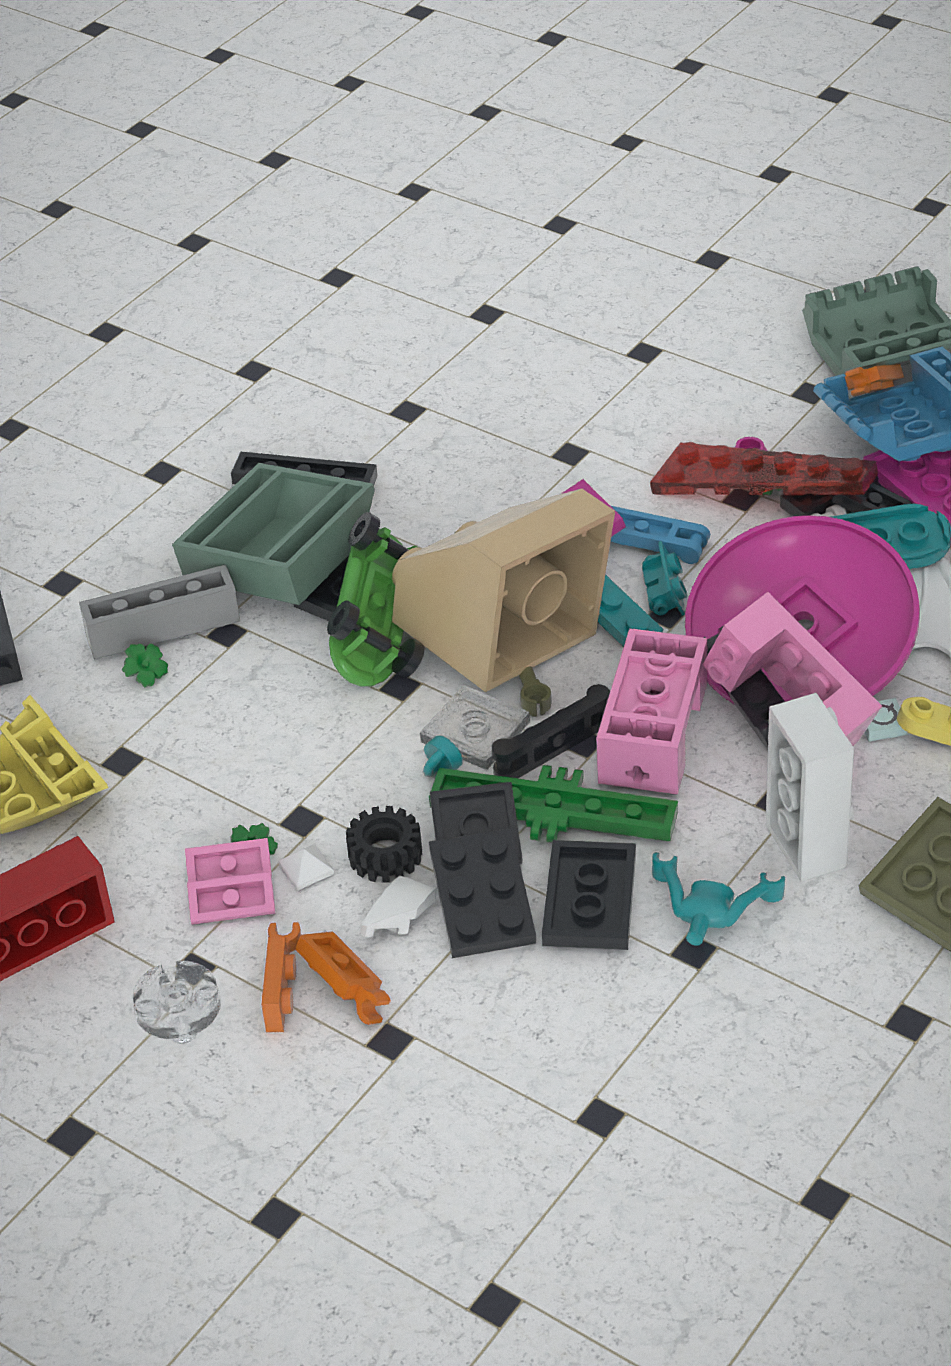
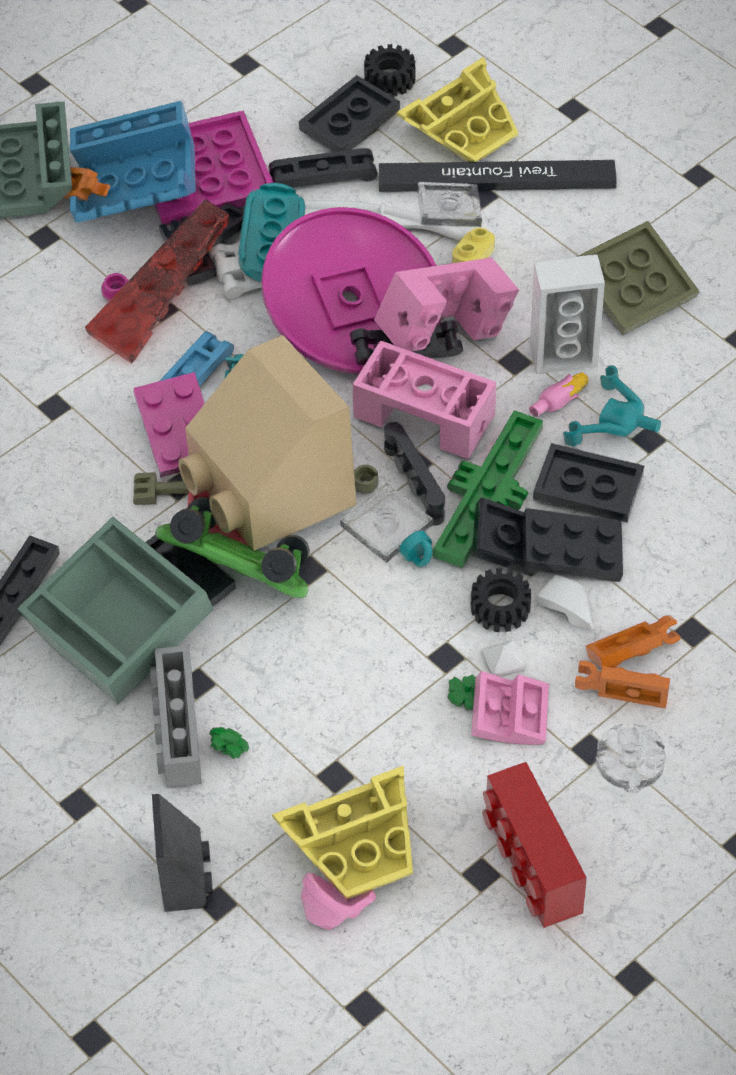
camera: 80 degrees left, 10 degrees up
none -> bright pink piece [529,372,589,417]

